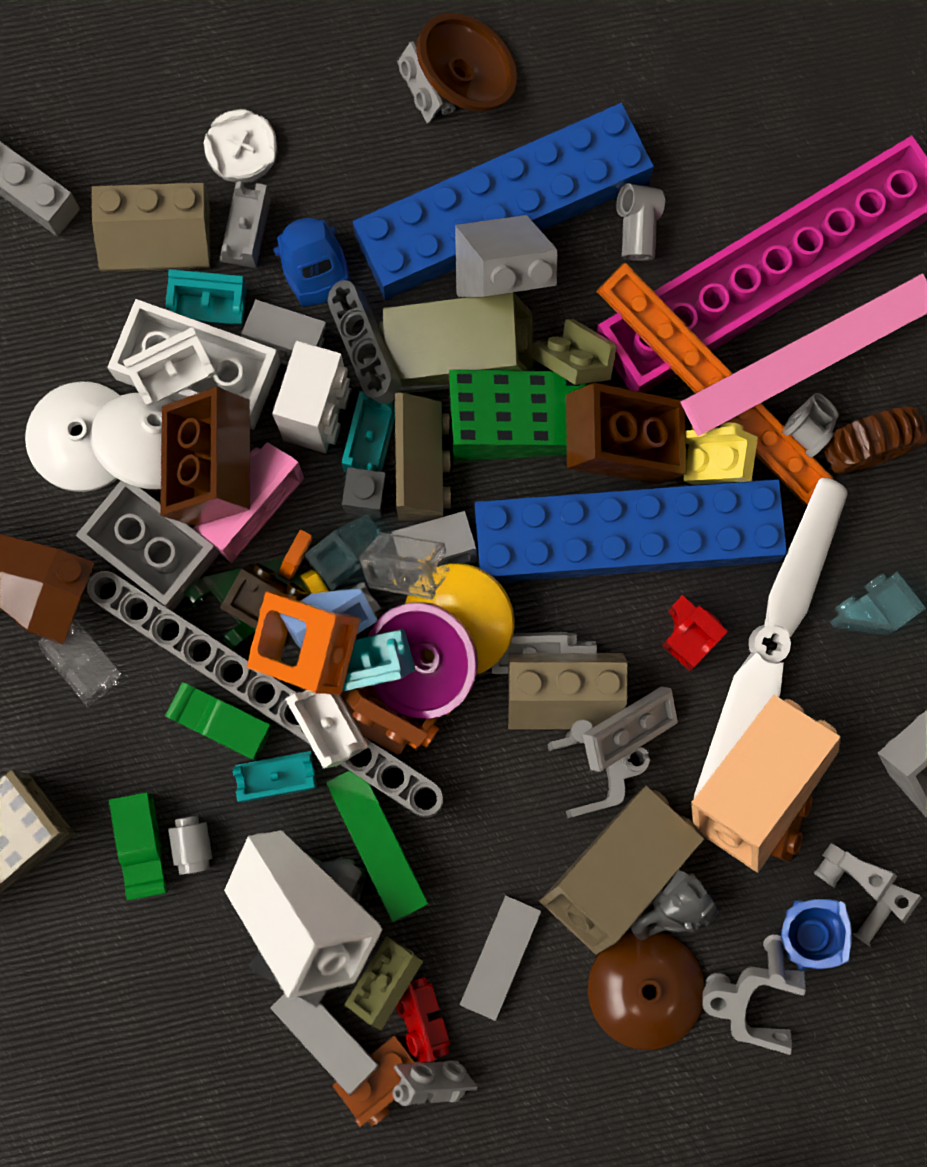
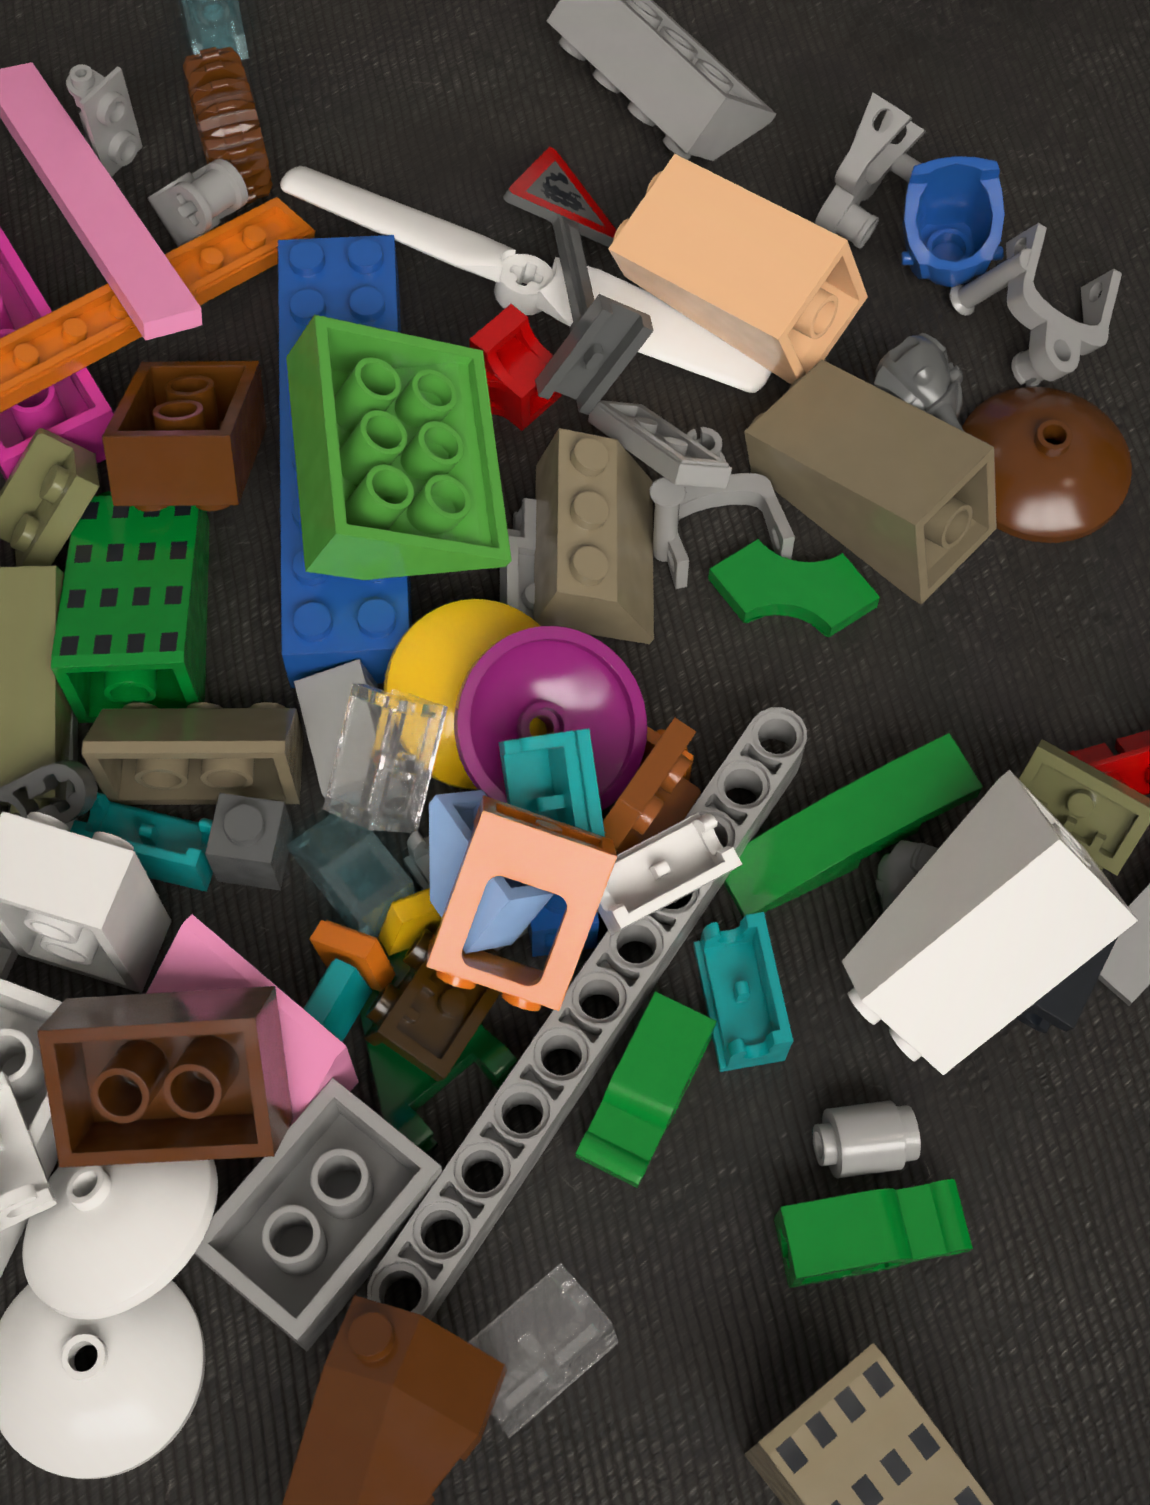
camera: 90 degrees left, 15 degrees down
light grey tile [459,895,541,1021] -> none
light yellow bracket [683,422,758,485] -> none
clear light blue slope [829,572,926,635] -> none
none -> light grey hinge [66,64,143,177]
none -> bright green slope [286,315,512,580]
none -> teal tile [303,958,372,1042]
none -> dark grey piece [503,147,654,415]
none -> green tile [708,539,880,637]

